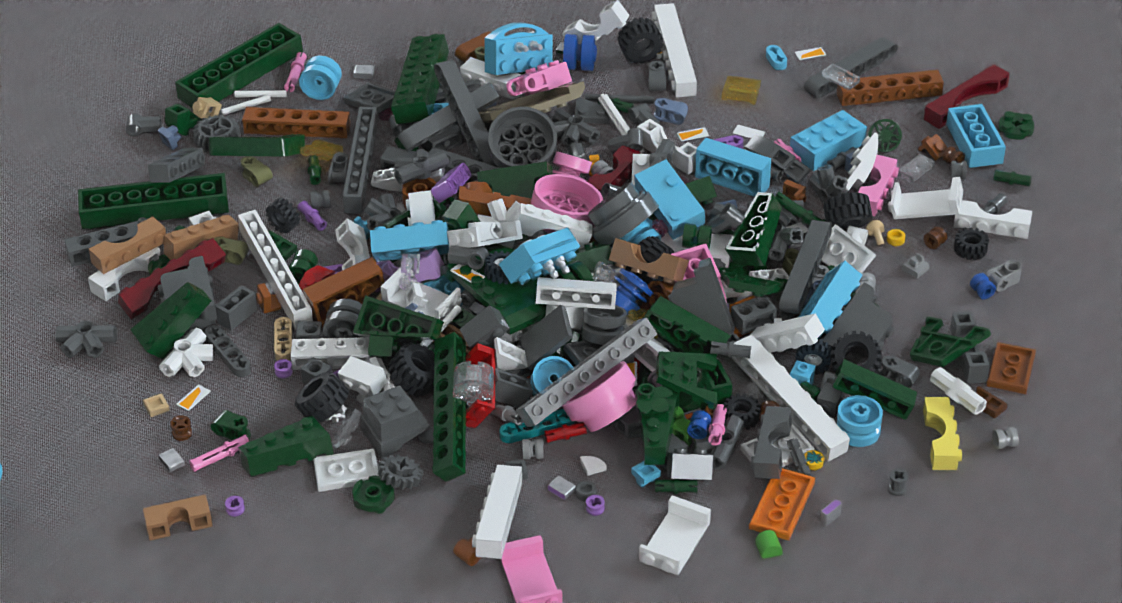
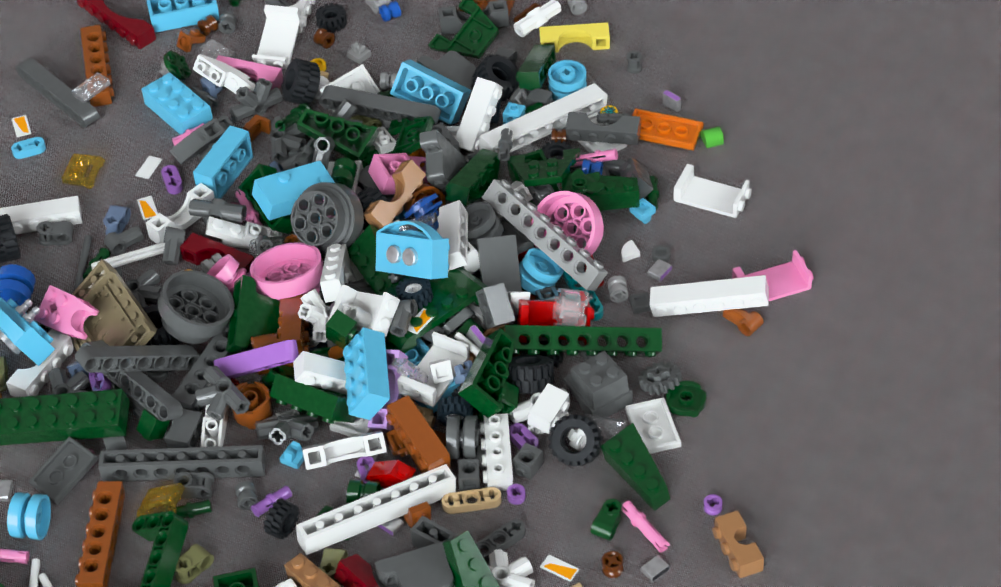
camera: 90 degrees left, 5 degrees up
medium lavender bush [586,495,605,516] -> none
none -> flat silver piece [466,325,486,349]

